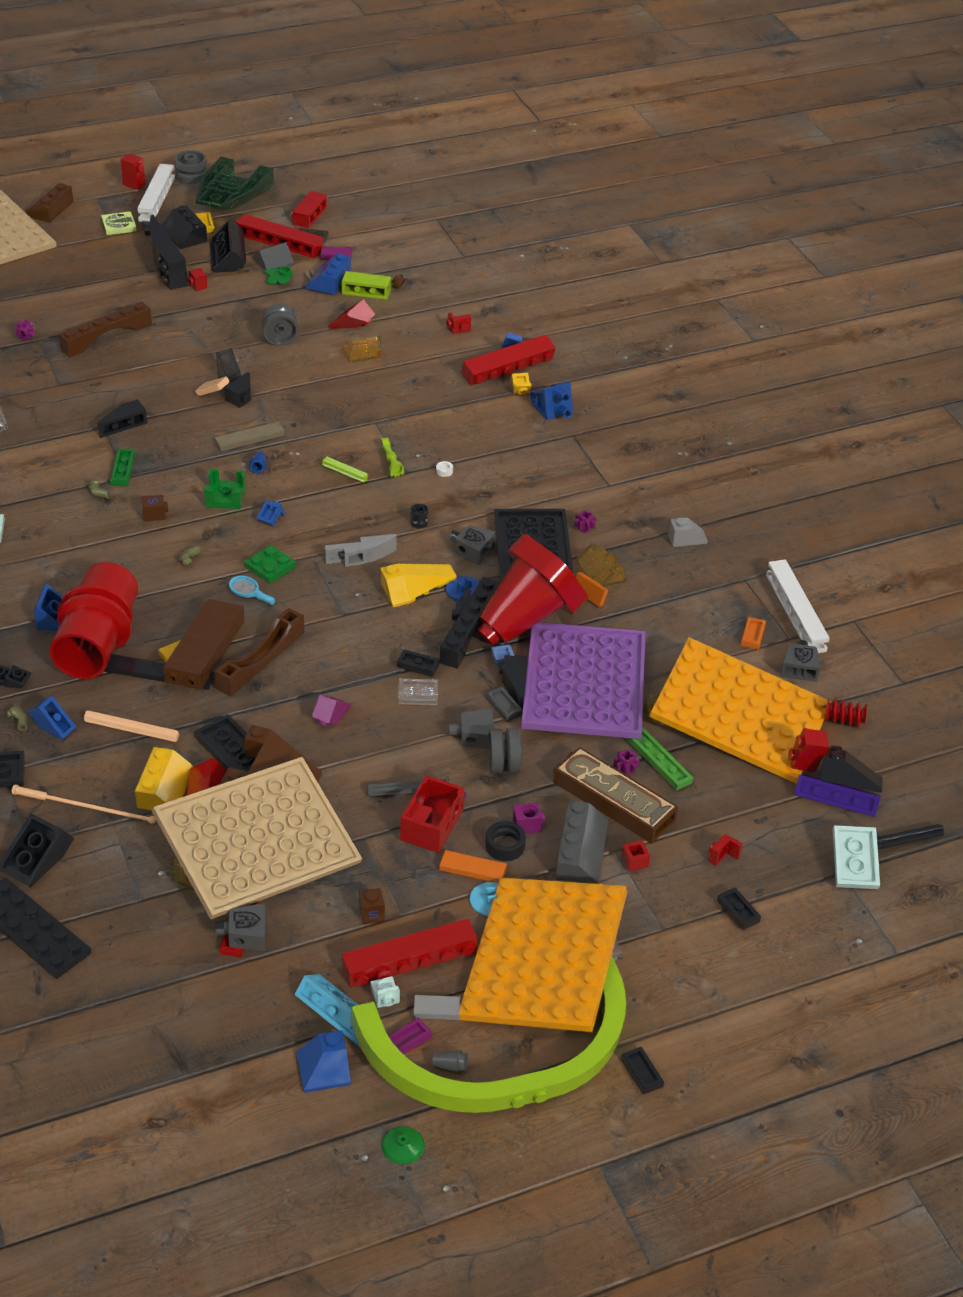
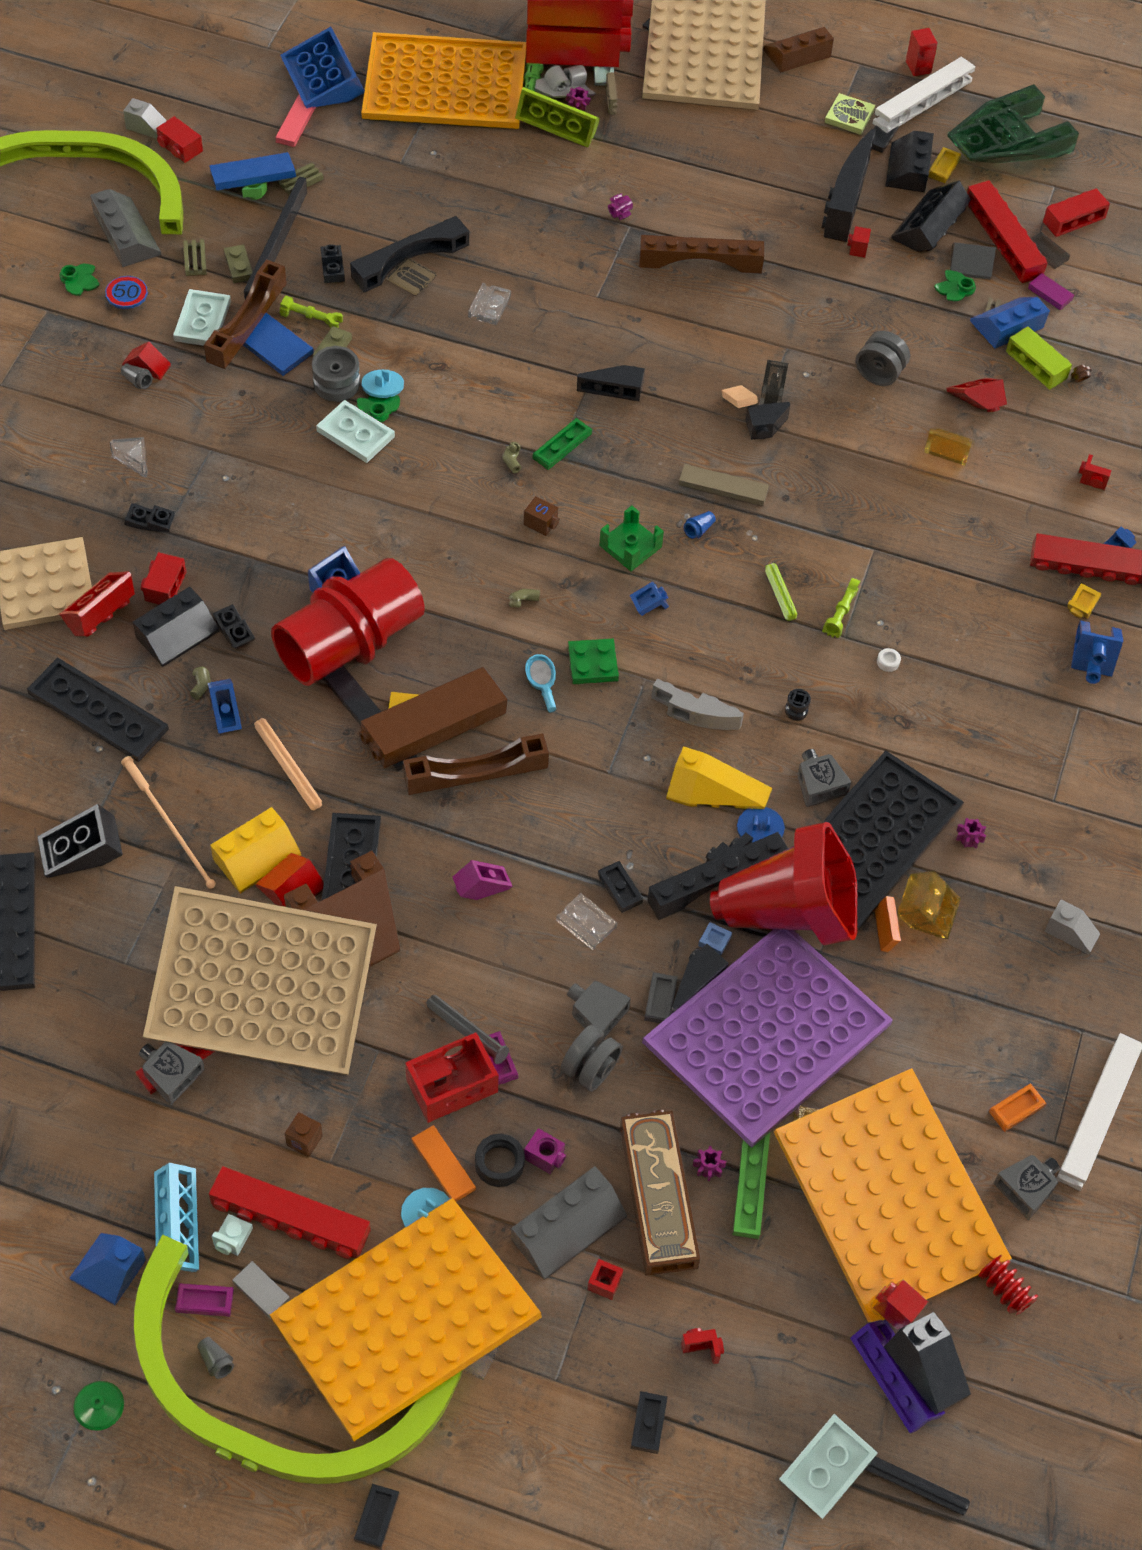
camera: 40 degrees right, 15 degrees up
dark grey wheel [175,150,207,184] -> none

